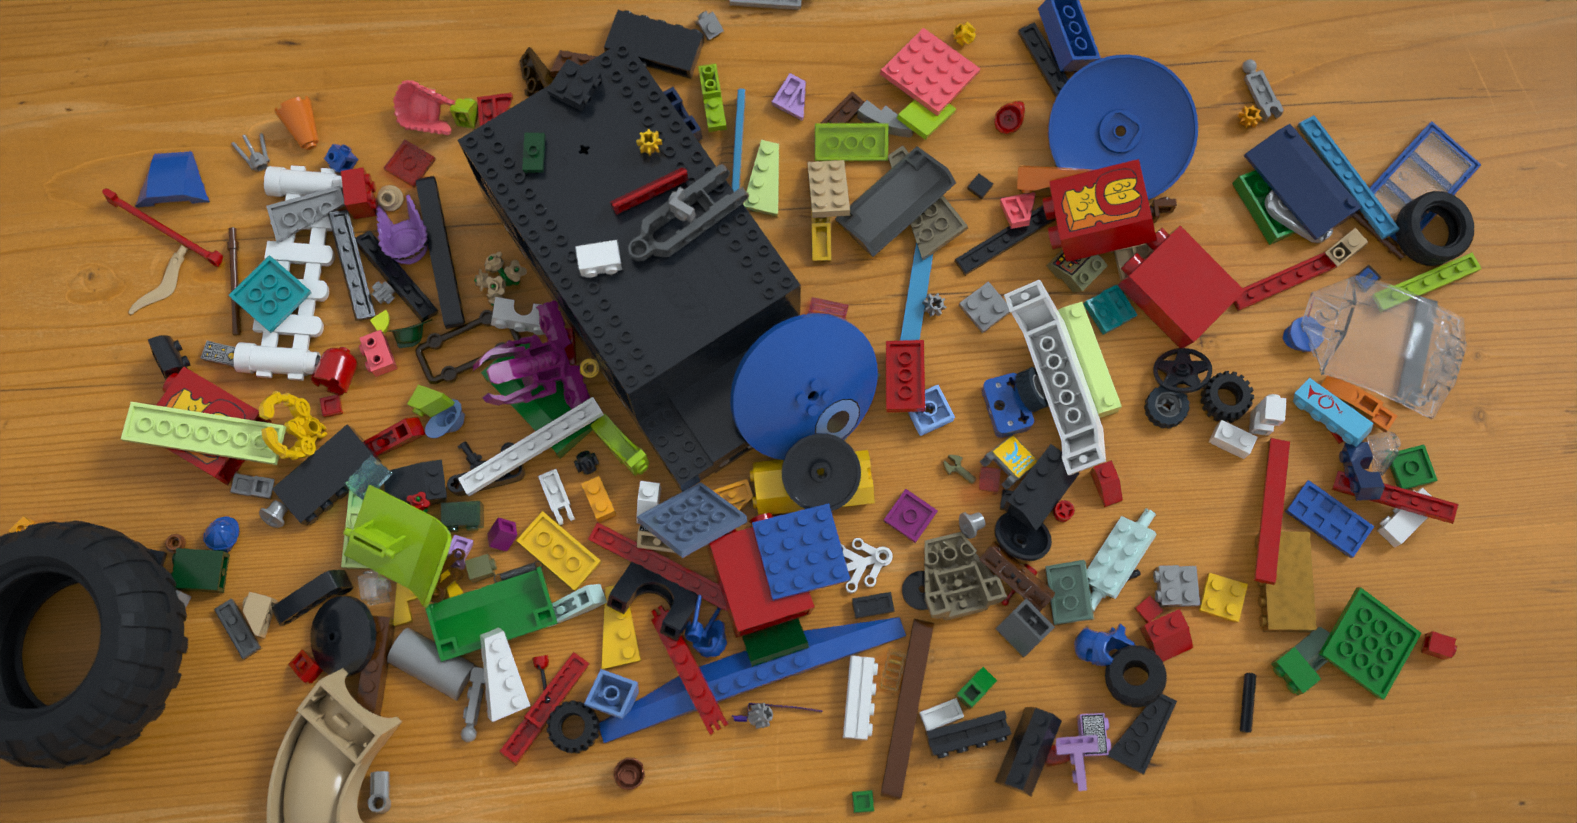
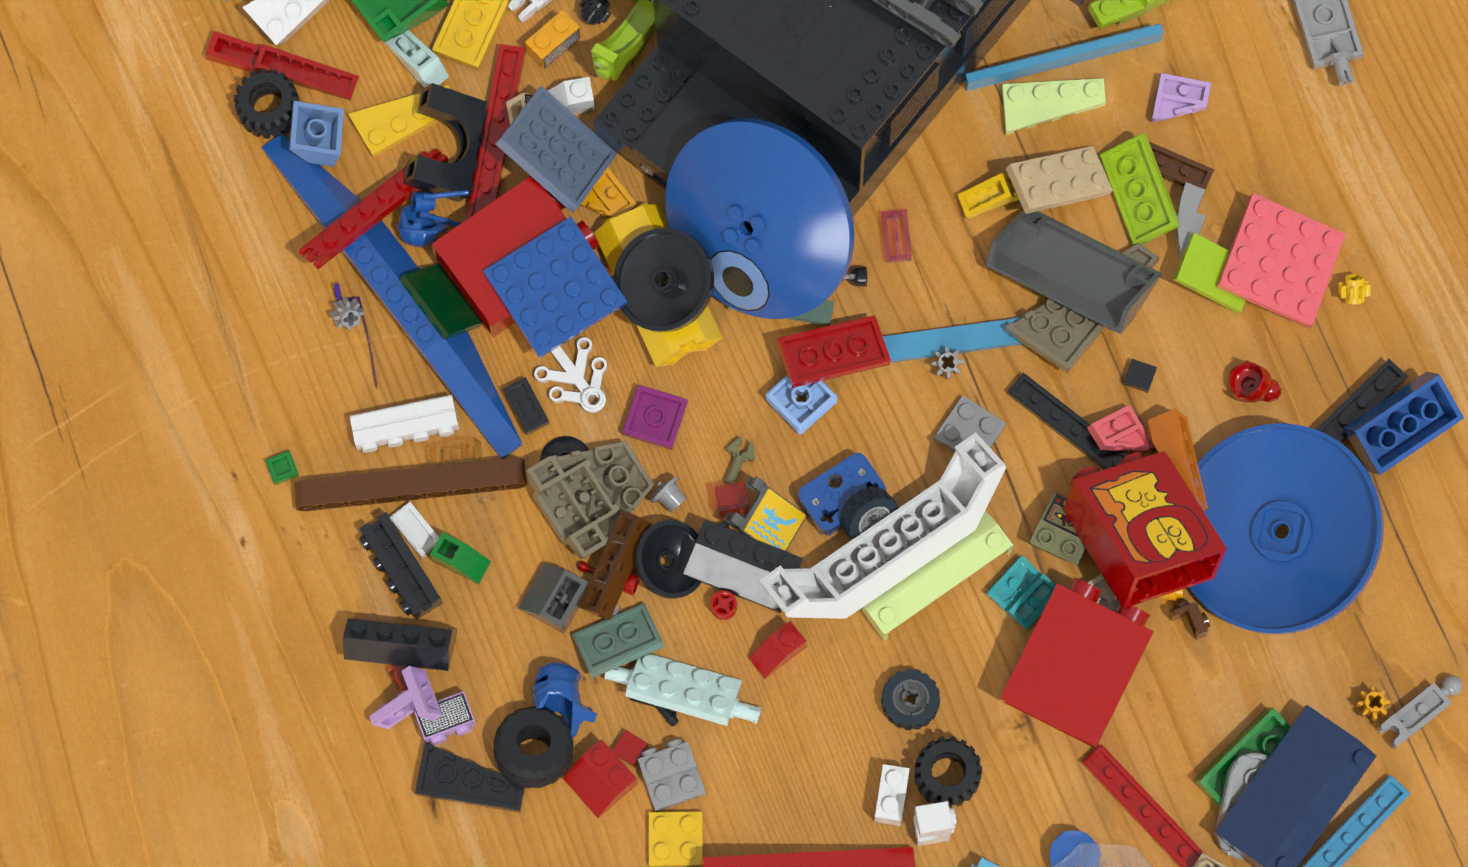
camera: 75 degrees right, 0 degrees up
hinge [532,655,551,704] -> none
copper hair [614,758,645,790] -> none
black wheel [1153,348,1212,393] -> none

